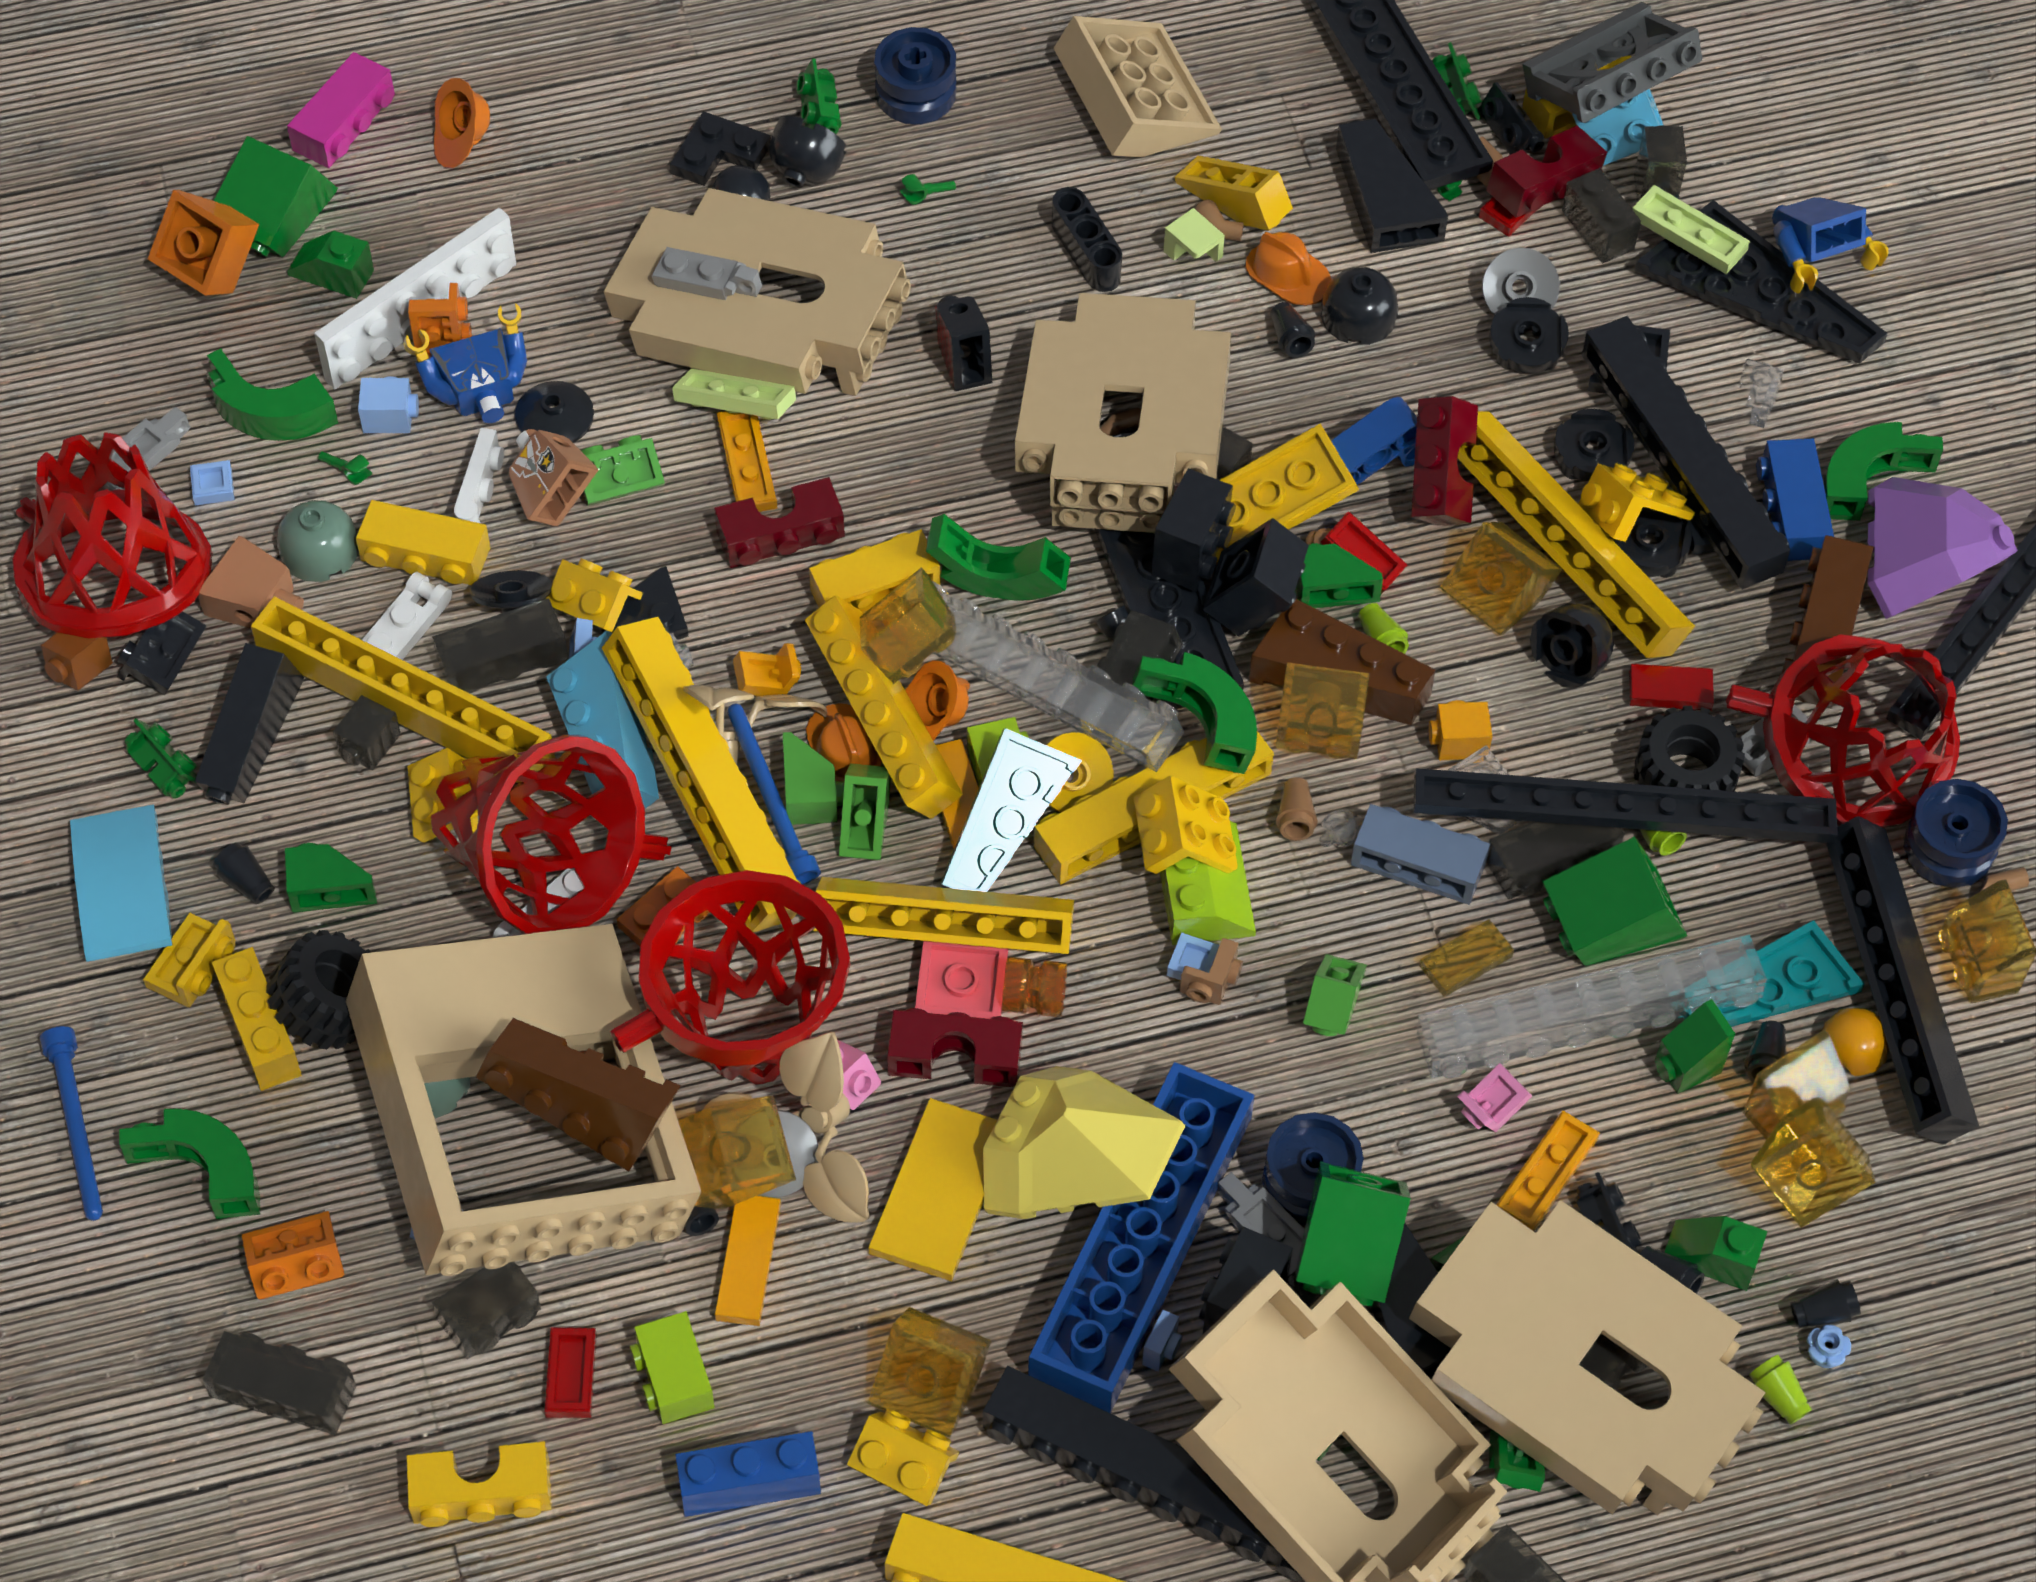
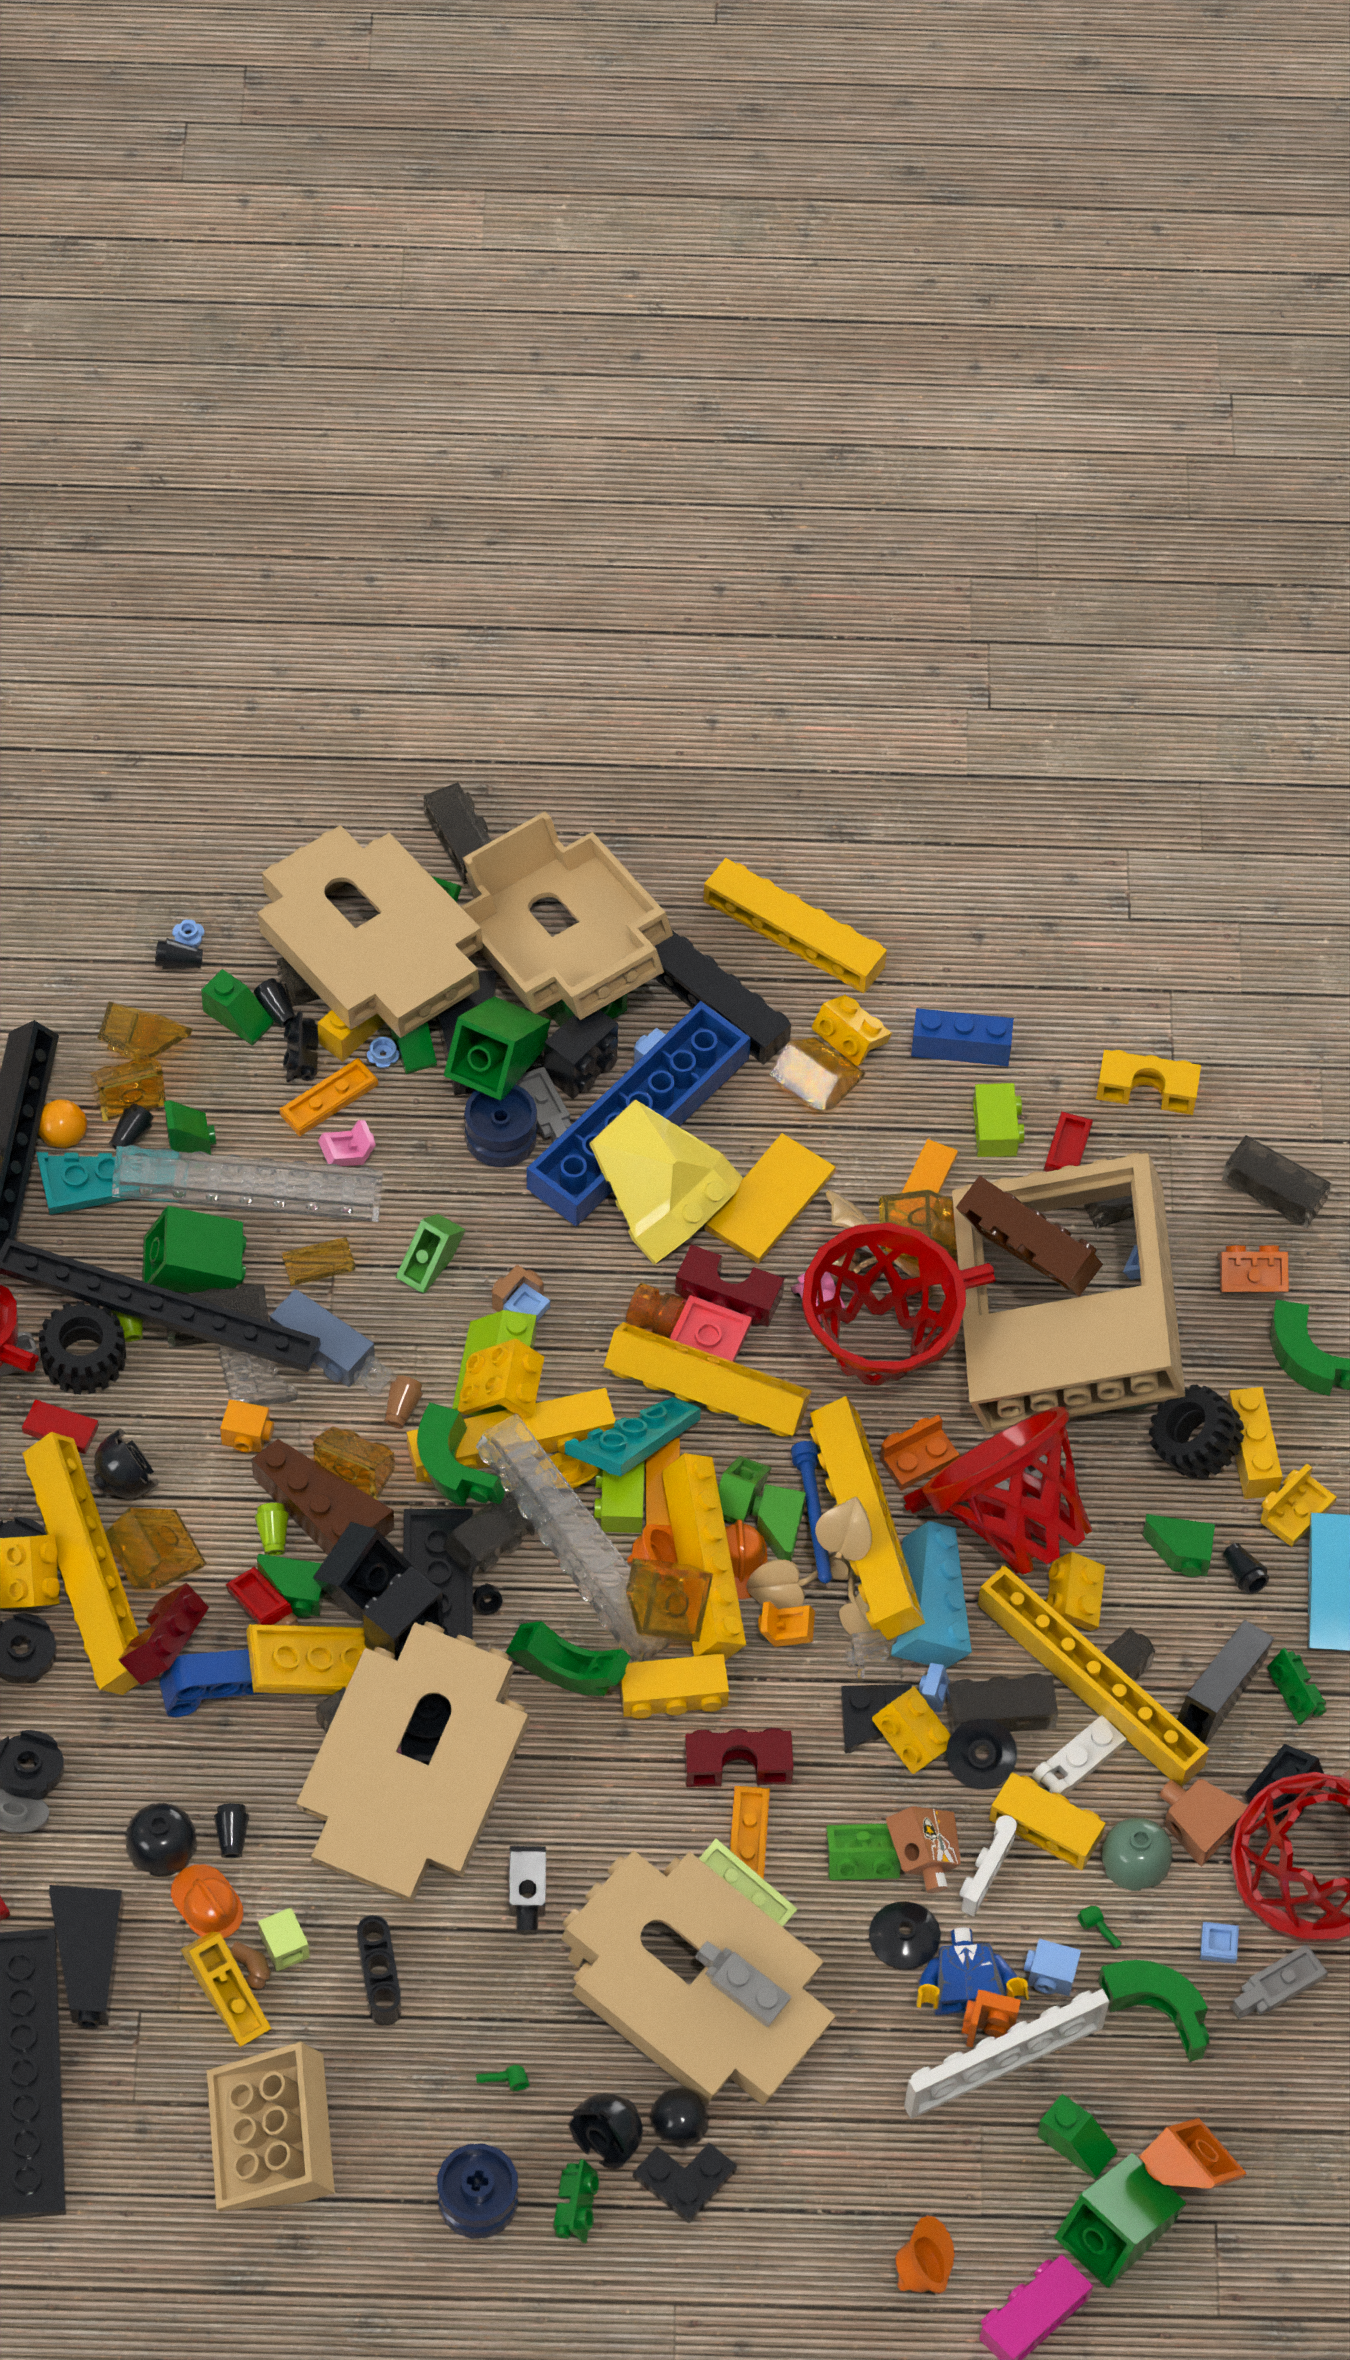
camera: 165 degrees left, 0 degrees up
lime cone [1749,1354,1812,1425] -> none

